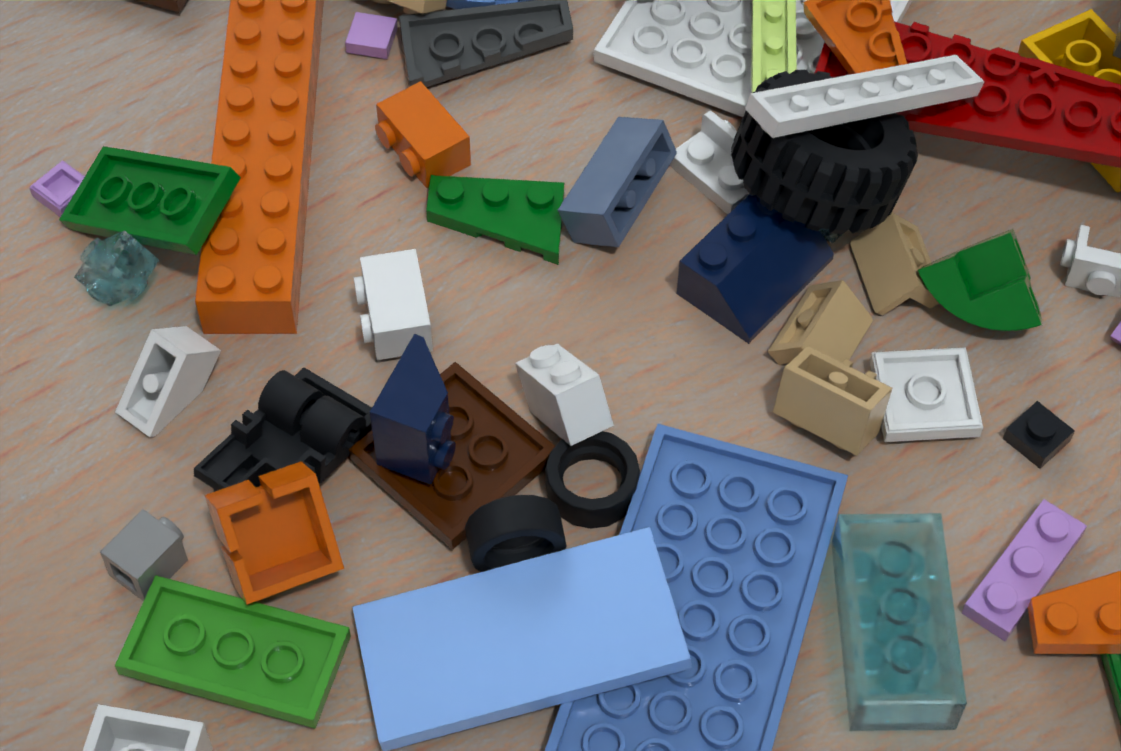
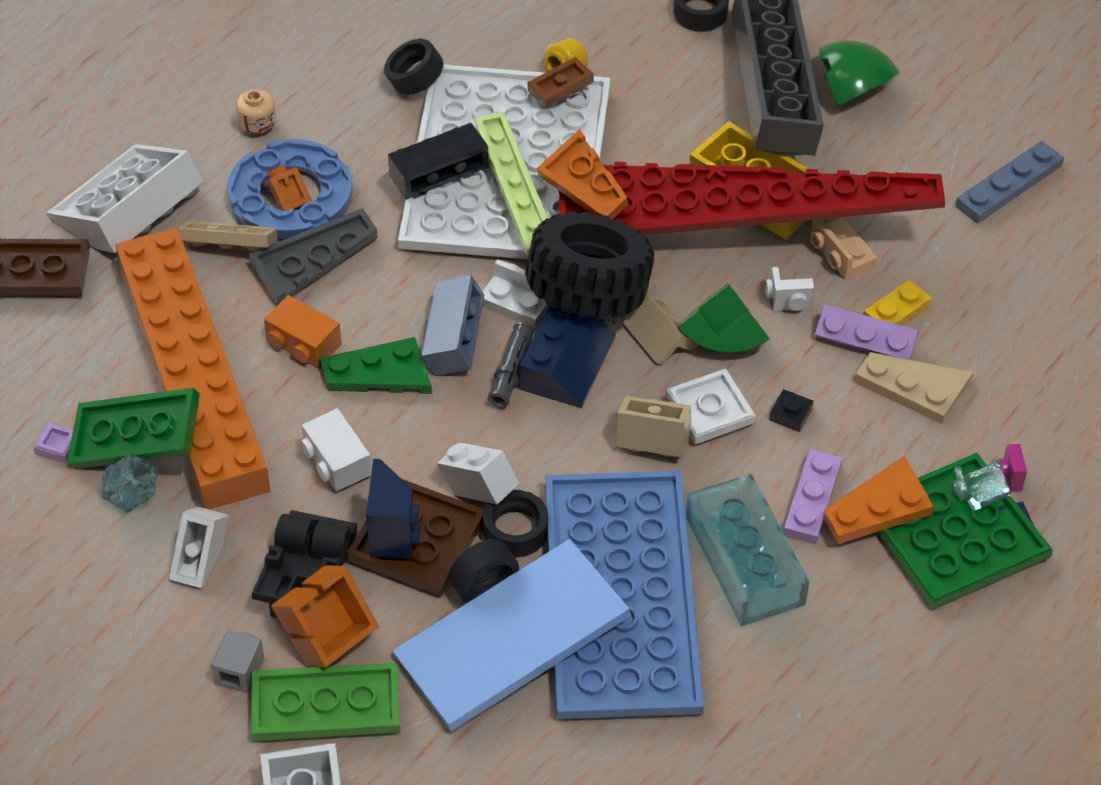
camera: 20 degrees left, 5 degrees down
lavender tile [345,12,398,59] -> none
white plate [745,55,985,138] -> none
tan panel [768,280,873,365] -> none
none -> dark grey pin [488,322,534,408]

